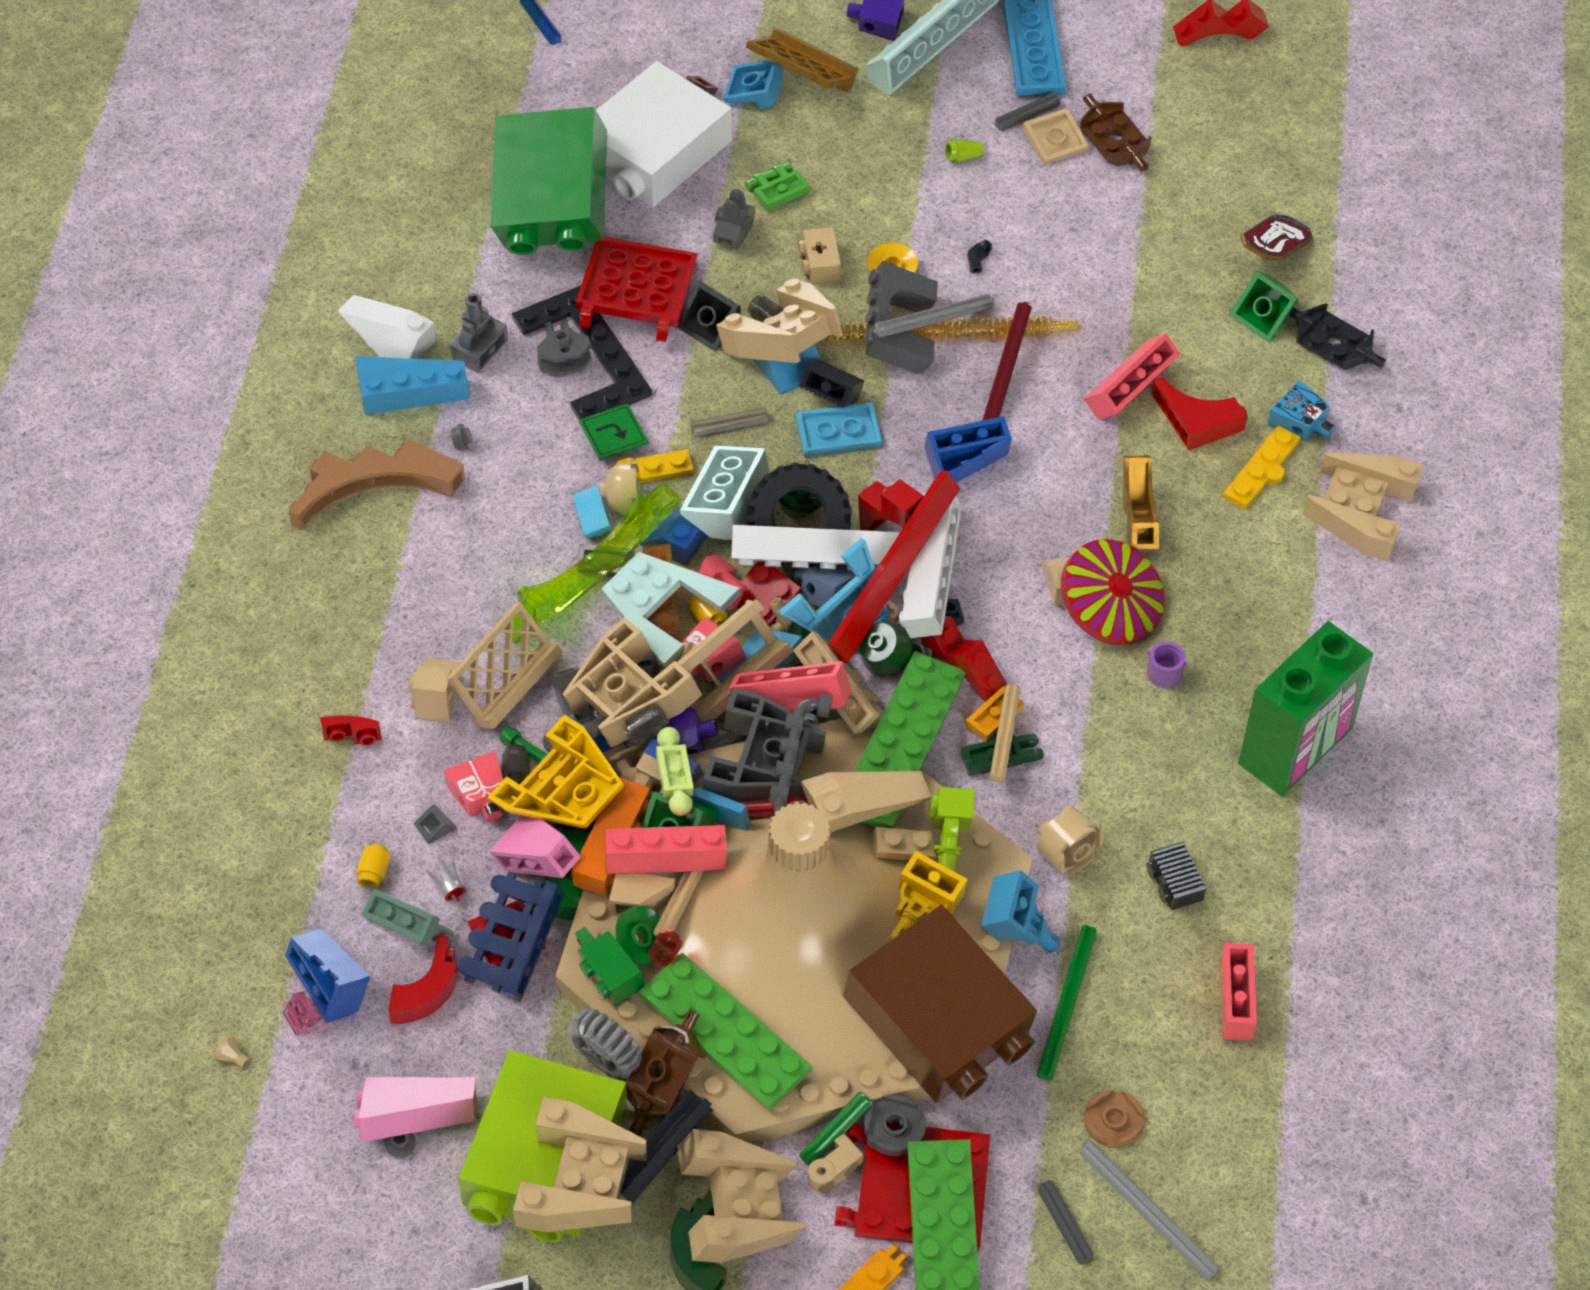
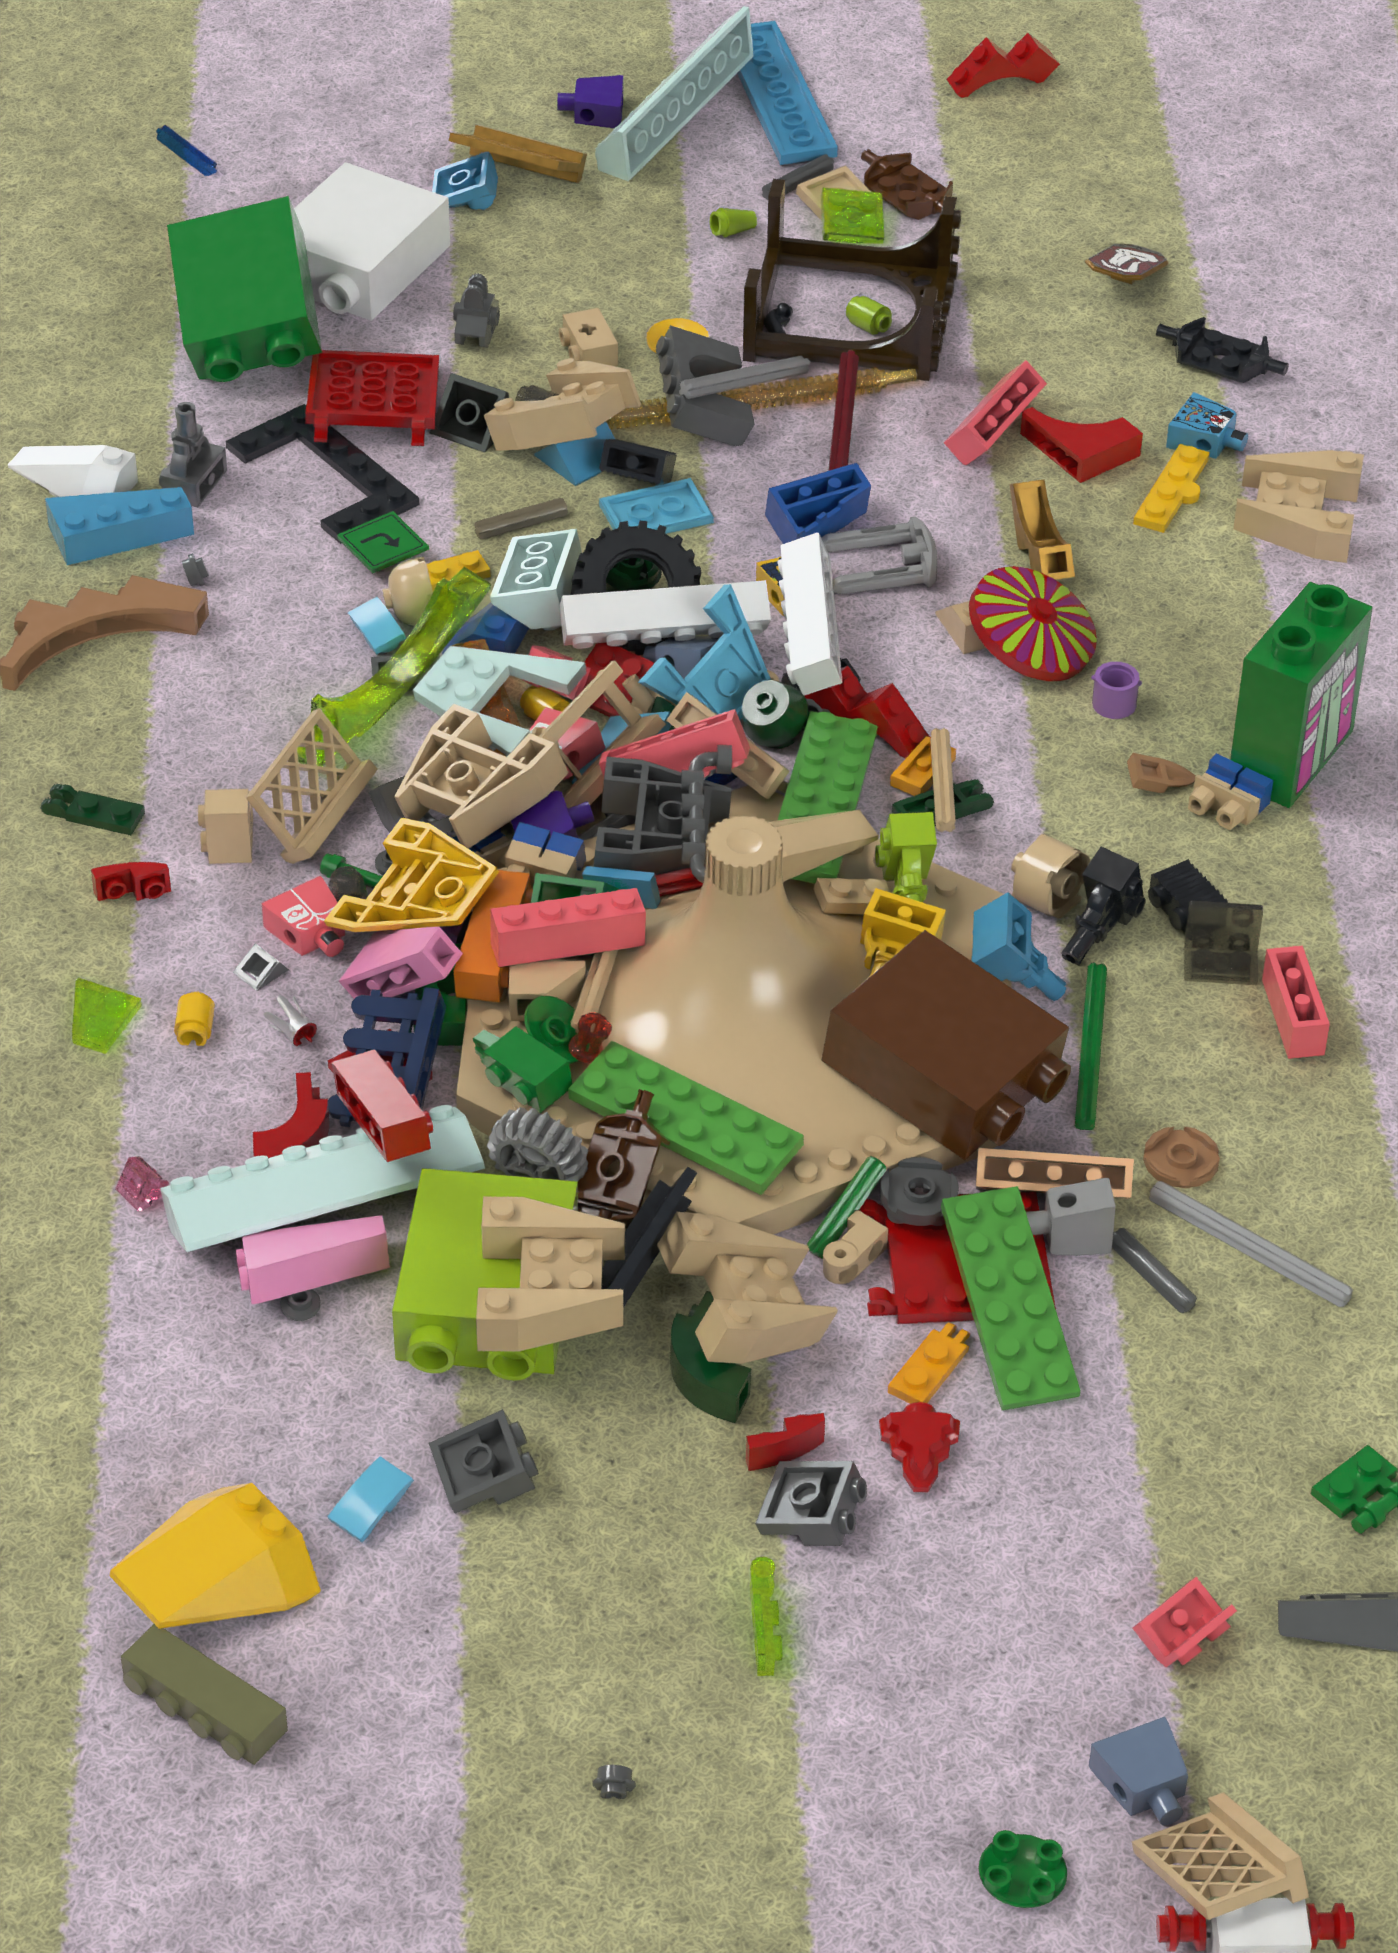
camera: 10 degrees left, 10 degrees down
tan rock [214,1035,249,1068] -> none
blue wedge [285,928,371,1023] -> none
sand green piece [361,889,454,946] -> none
dark grey hinge [537,319,592,376] -> none
clear smoke brick [624,704,669,745] -> none
yellowish green plate [656,727,694,816] -> none
bright green plate [745,162,810,212] -> none
red tile [827,470,961,664] -> none
red arch [858,479,924,531] -> none
green slope [1229,271,1298,342] -> none
none -> dark green hinge [40,783,145,836]
none -> clear neon green wing [72,977,142,1054]
none -> light aqua slope [160,1105,485,1252]
none -> brick [332,1049,433,1162]
none -> dark brown arch [743,179,962,381]
none -> clear neon green plate [821,187,884,244]
none -> light grey piece [821,517,937,594]
none -> lime brick [845,296,892,335]
none -> light nougat brick [975,1148,1134,1199]
none -> light grey torso [1026,1178,1115,1256]
none -> black brick [1061,846,1146,966]
none -> medium nougat plate [1127,753,1196,793]
none -> clear smoke bracket [1183,901,1263,985]
none -> tan hips [1188,753,1273,830]

